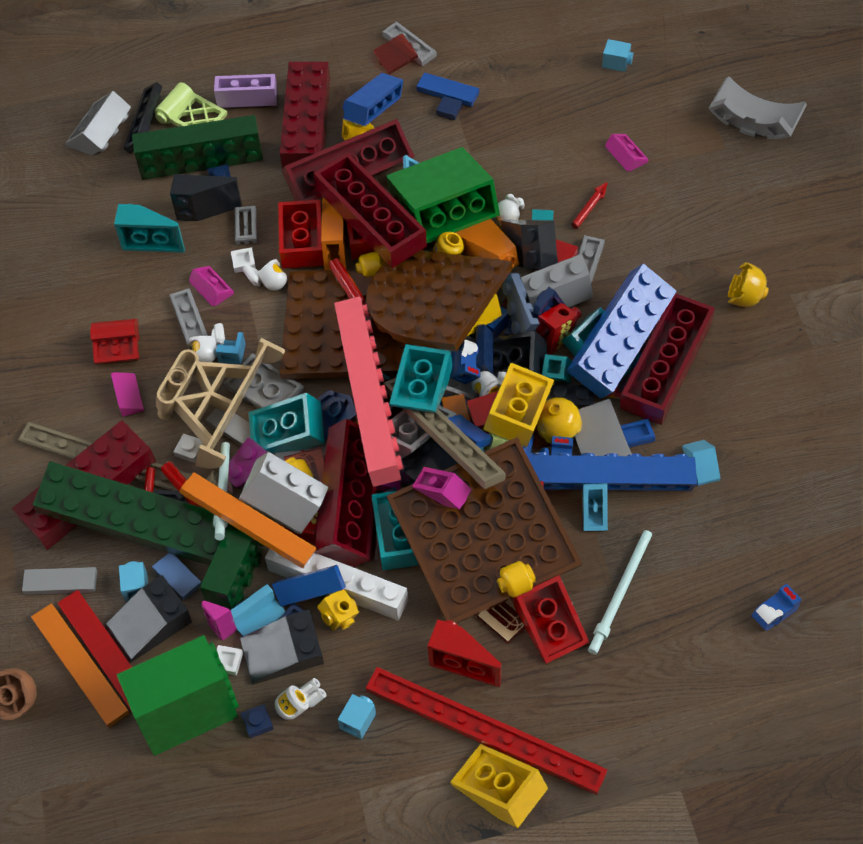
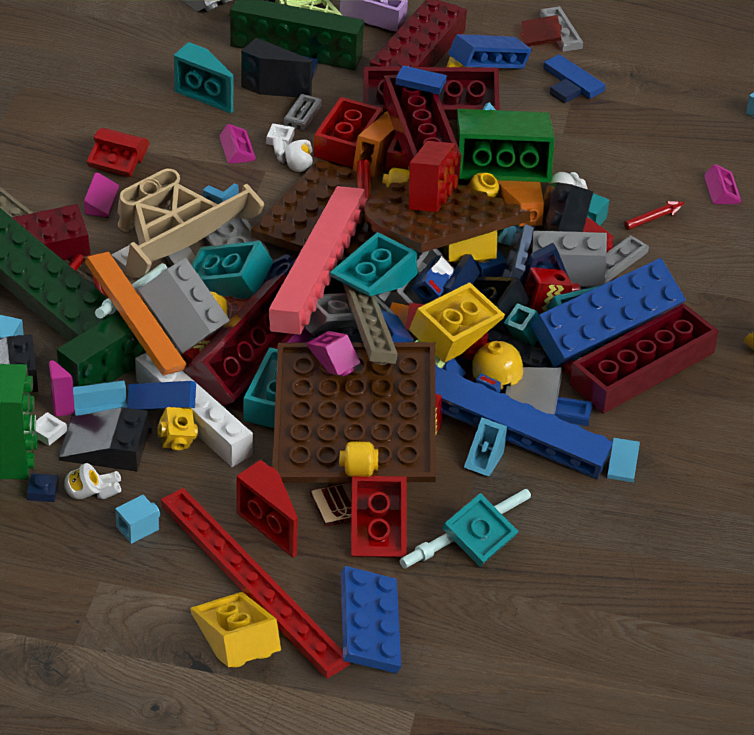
camera: 20 degrees right, 15 degrees down
medium blue tile [152,553,202,601] -> none
light grey tile [169,288,208,348] -> none
white piece [189,323,225,362] -> none
blue leg [752,583,802,631] -> none
none -> blue plate [341,566,401,673]
none -> blue tile [395,65,447,95]
none -> red brick [409,141,459,212]
none -> teal plate [442,493,519,567]

